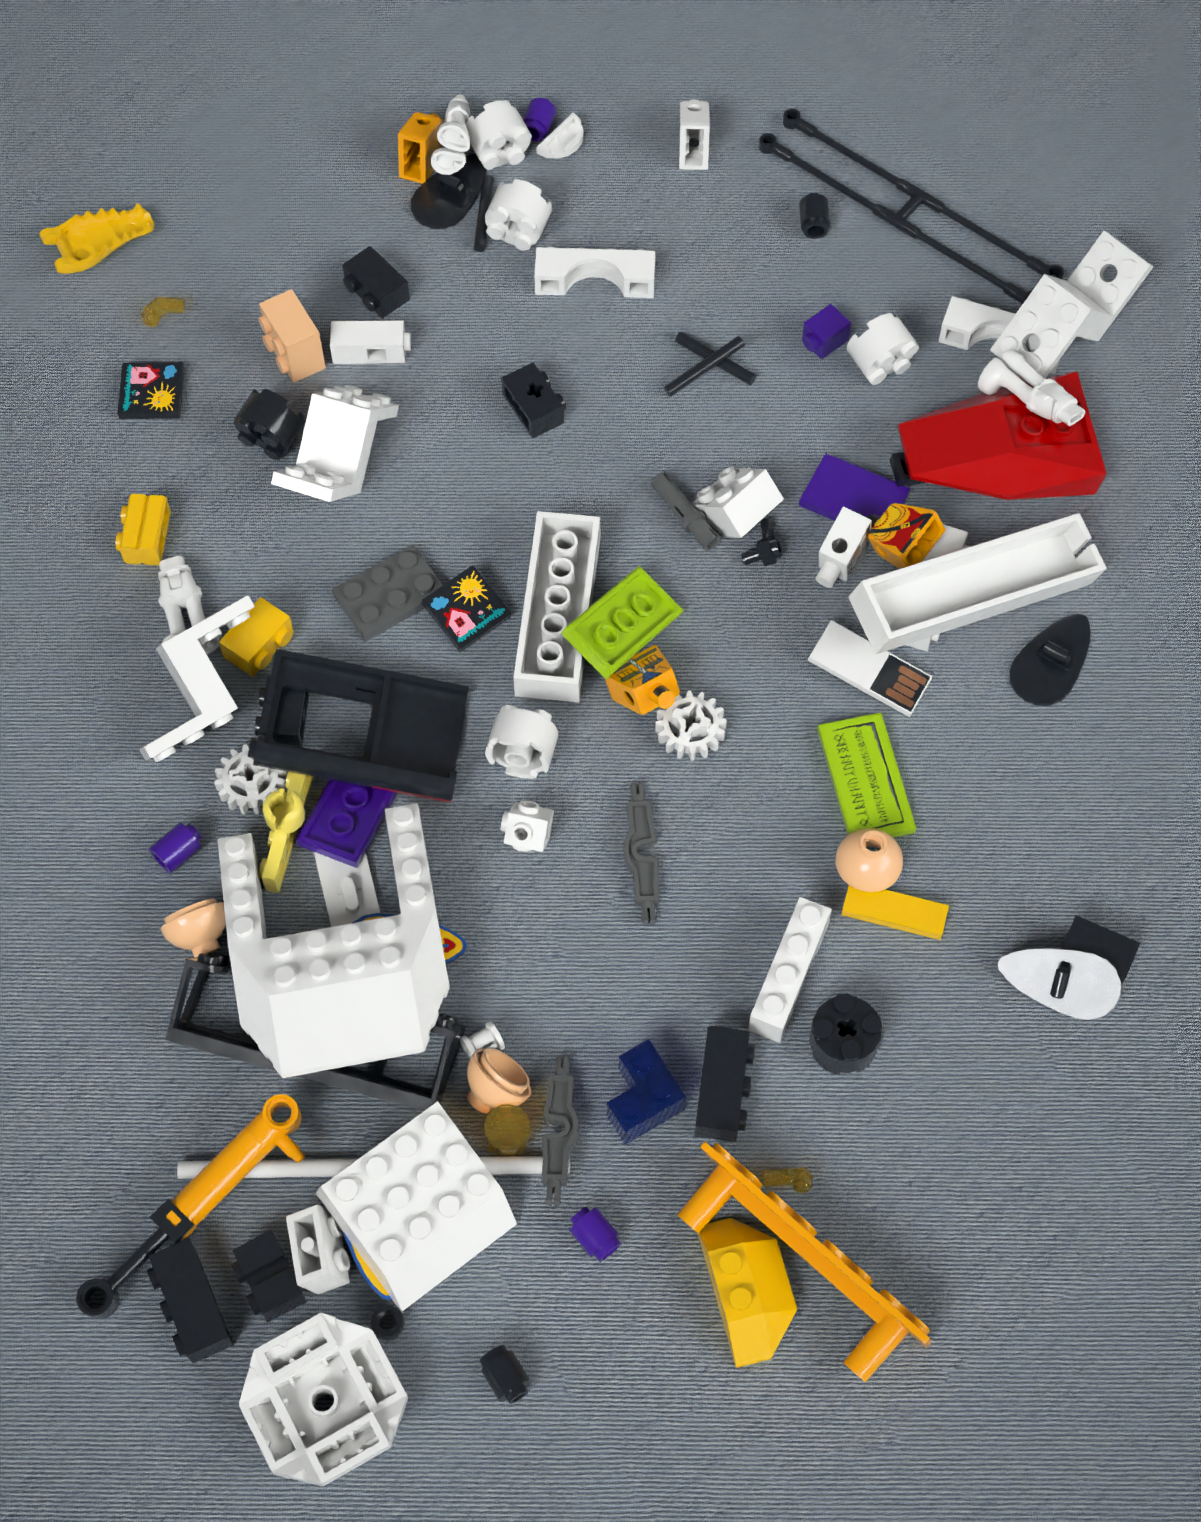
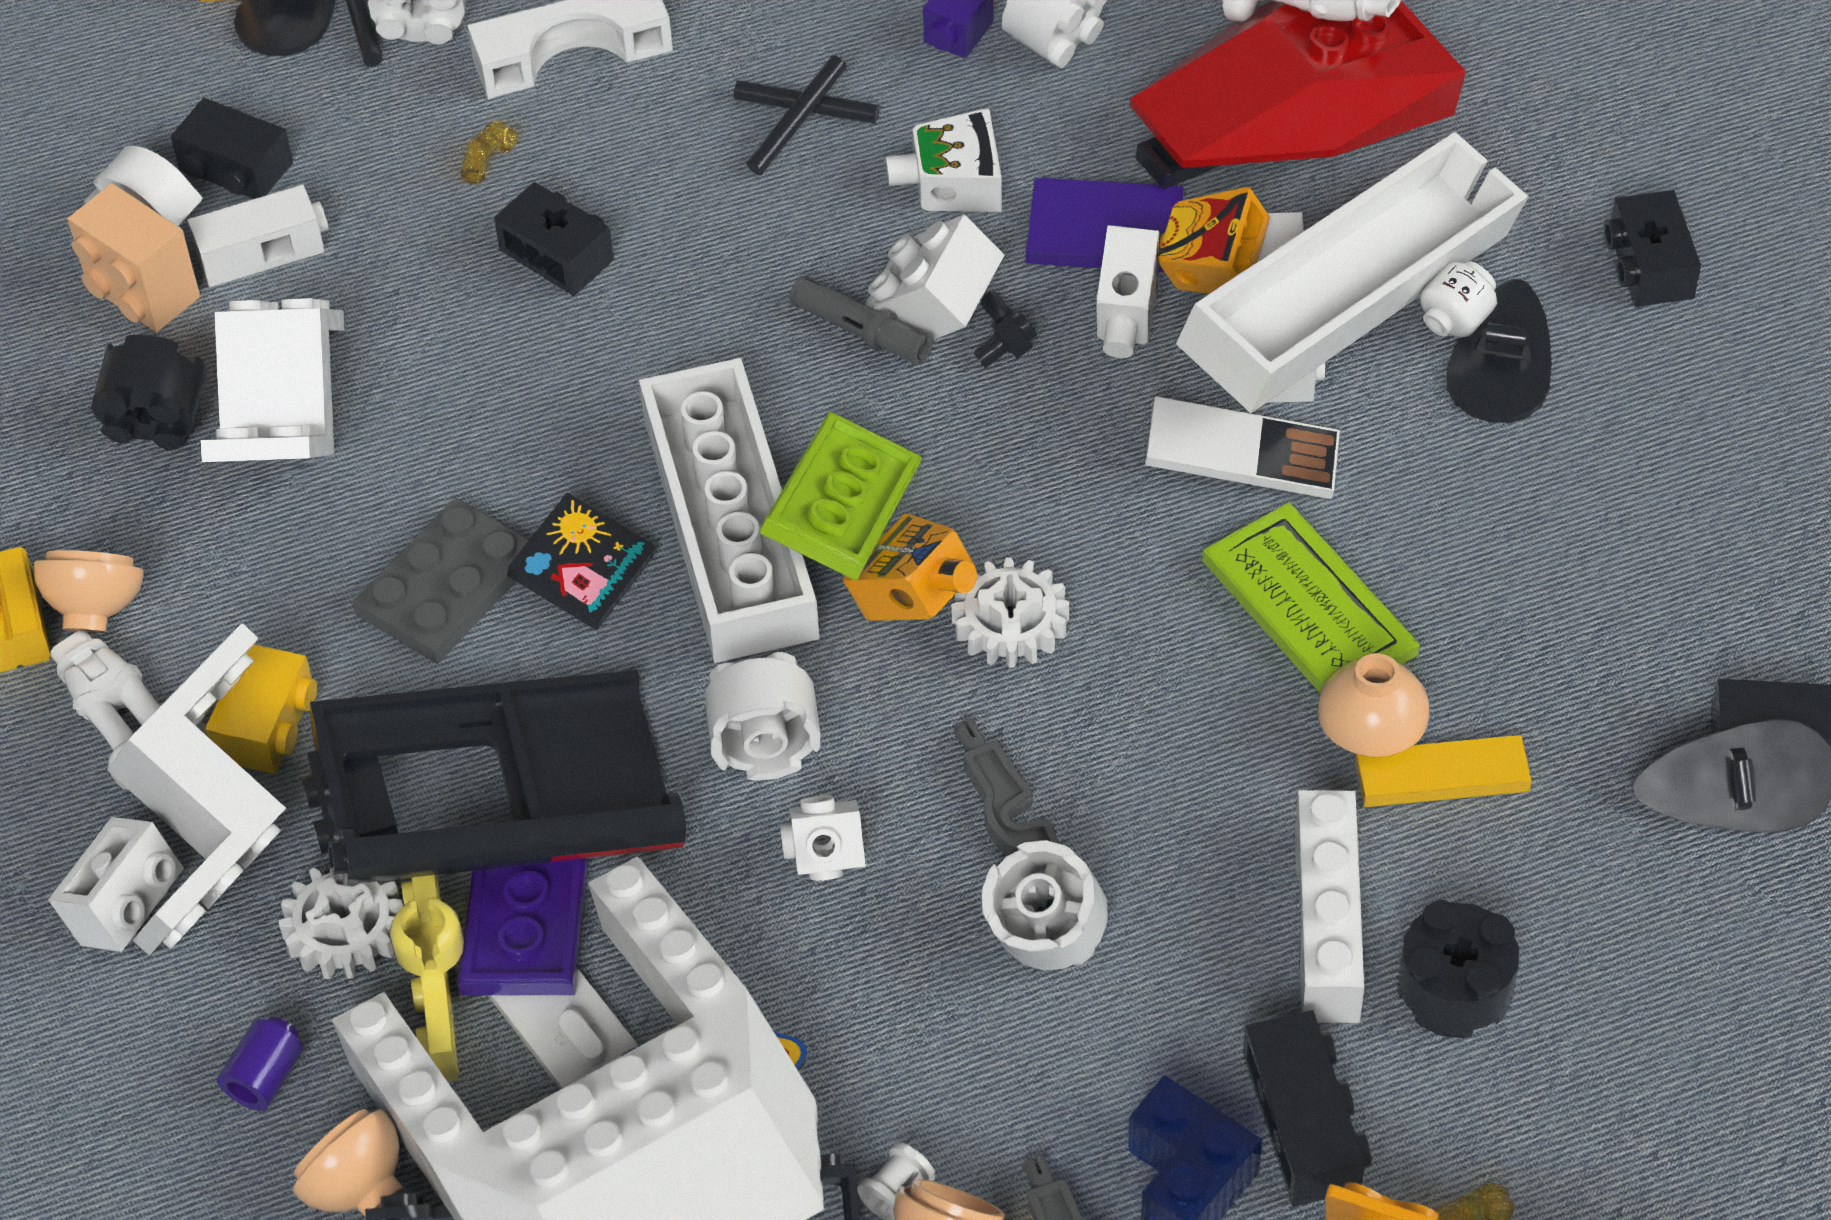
camera: 20 degrees left, 10 degrees down
none -> light nougat piece [34,550,144,633]
none -> white brick [48,817,184,952]
none -> white brick [84,146,203,226]
none -> clear yellow arm [461,120,518,185]
none -> white torso [885,109,1002,212]
none -> white brick [982,840,1108,971]
none -> white head [1420,261,1497,338]
none -> black brick [1604,190,1701,307]

